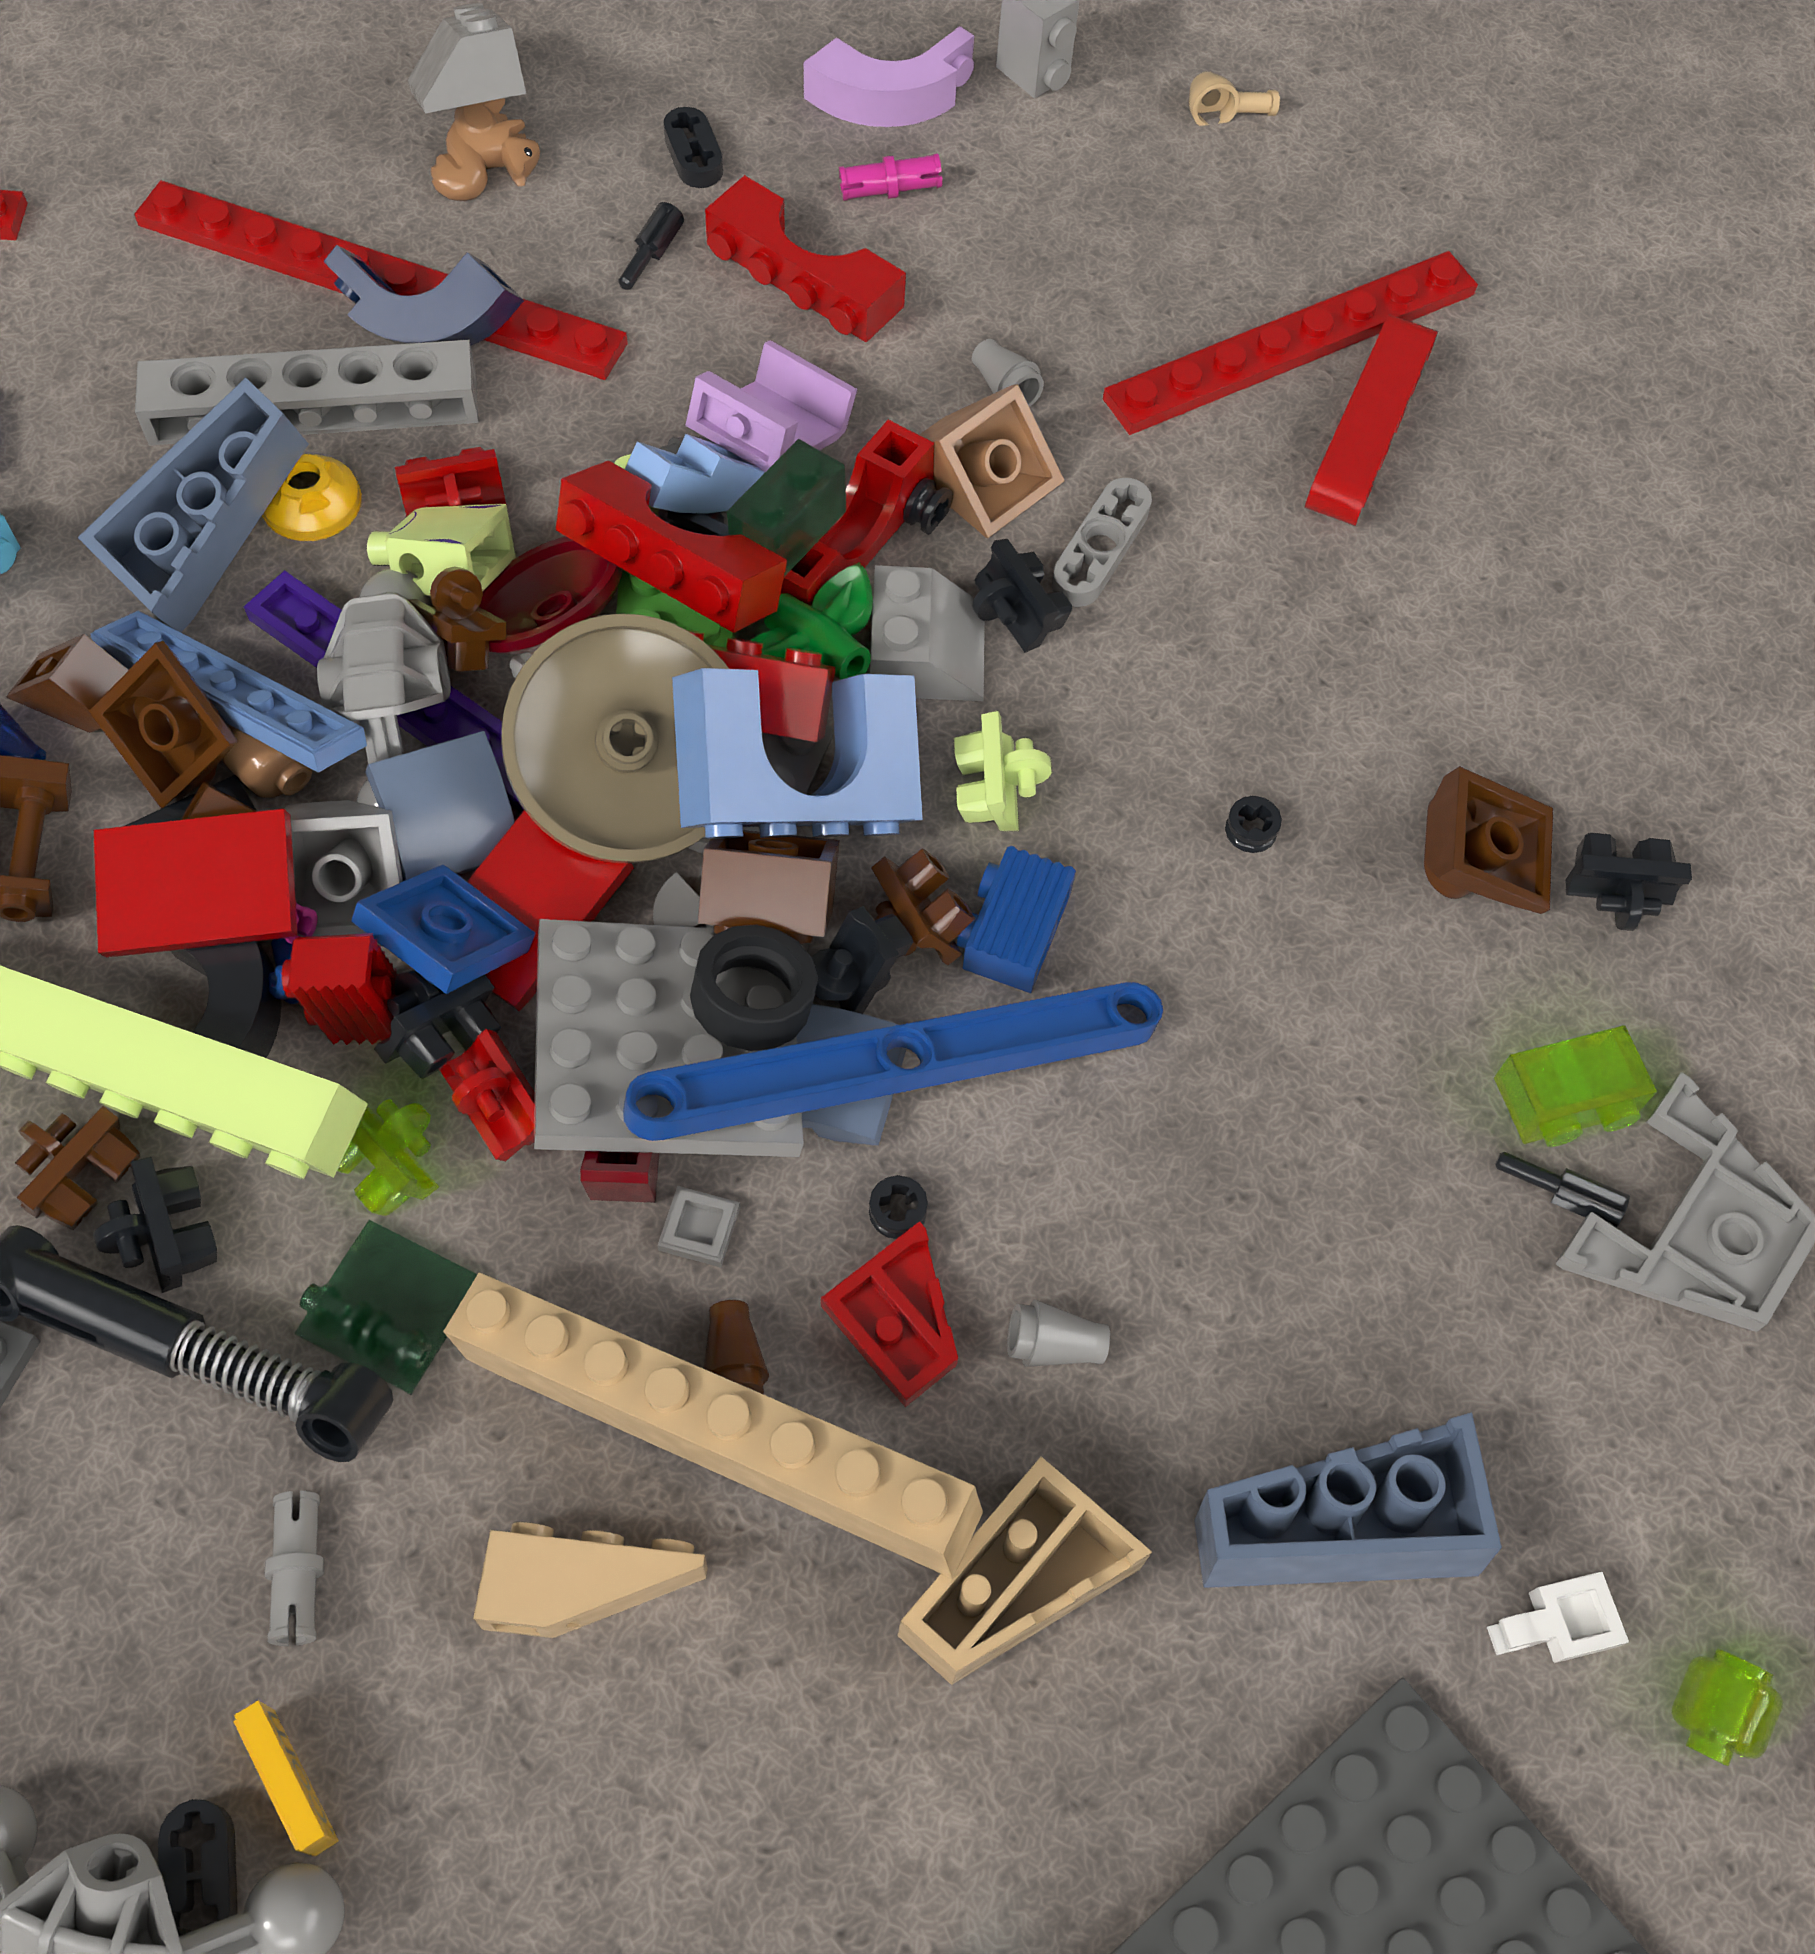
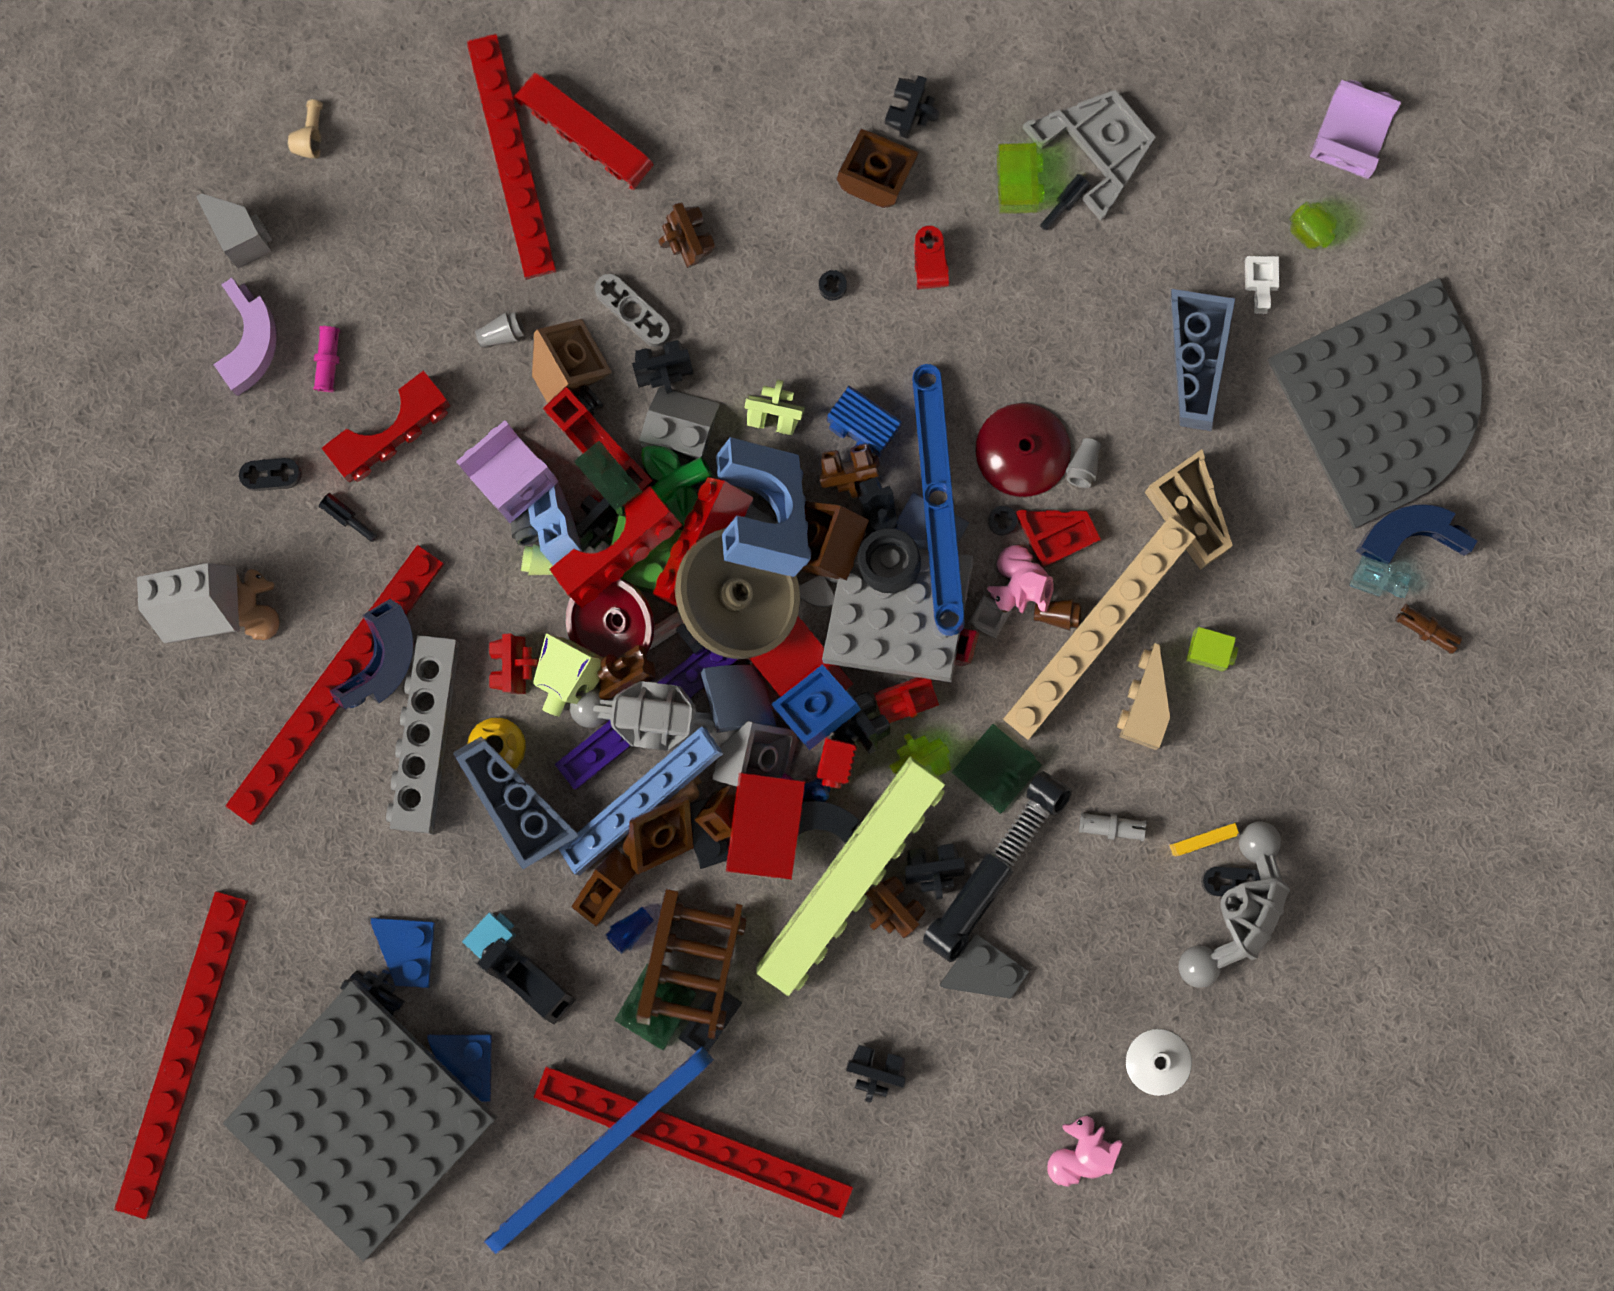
camera: 70 degrees left, 20 degrees up
none -> reddish brown hips [658,202,715,268]
none -> red piece [914,225,949,290]
none -> dark red dish [975,403,1071,497]
none -> bright pink animal [987,545,1054,613]
none -> lime brick [1186,627,1238,672]

